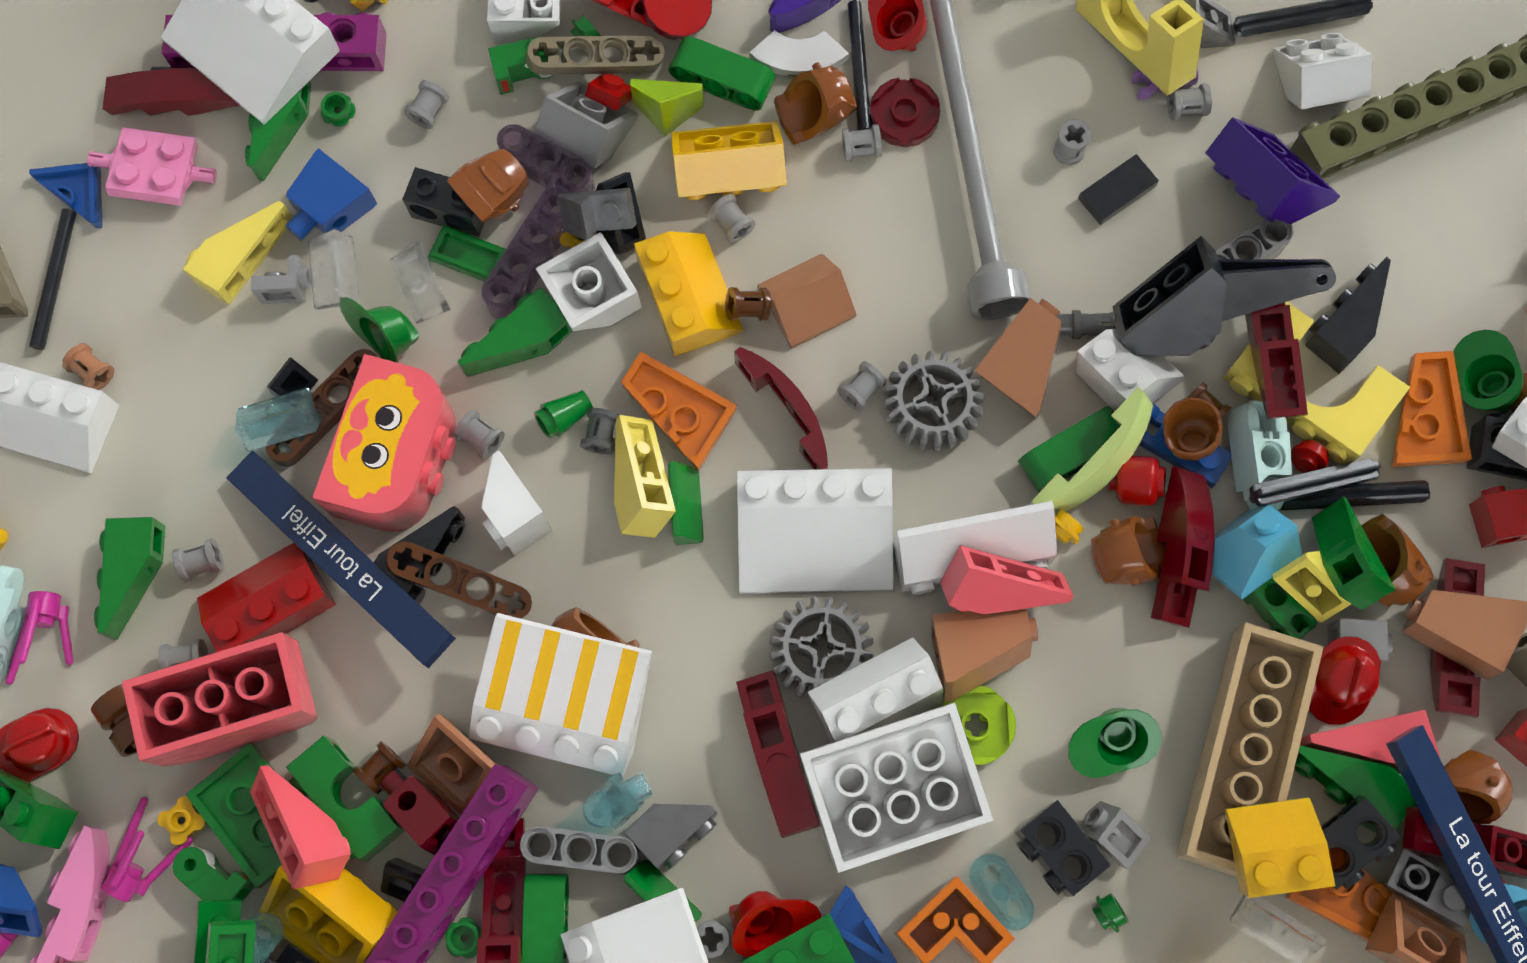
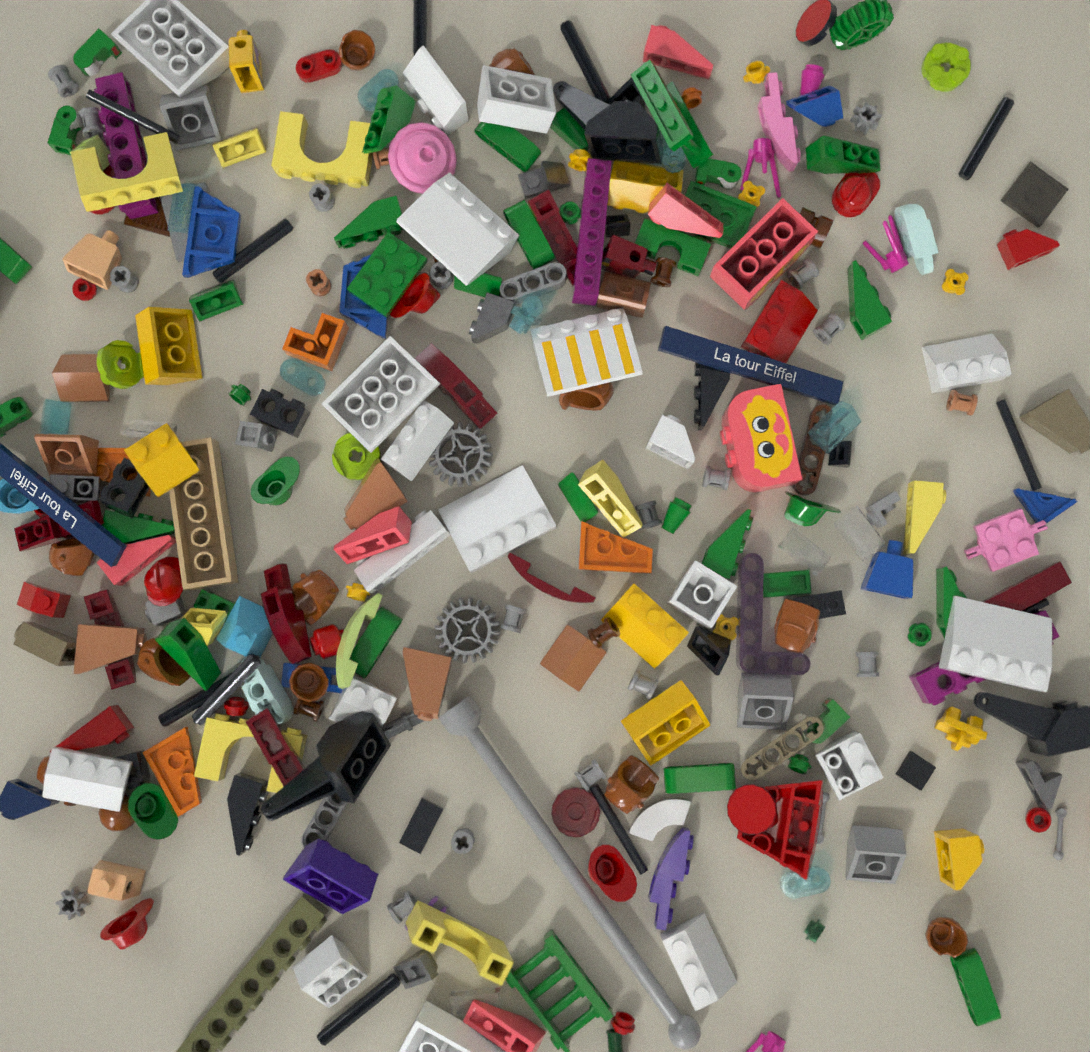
camera: 155 degrees right, 10 degrees up
reddish brown beam [385,541,532,619] -> none
flat silver slope [558,188,637,240] -> none
red plate [585,74,632,111] -> none
lime slope [630,79,704,137] -> none

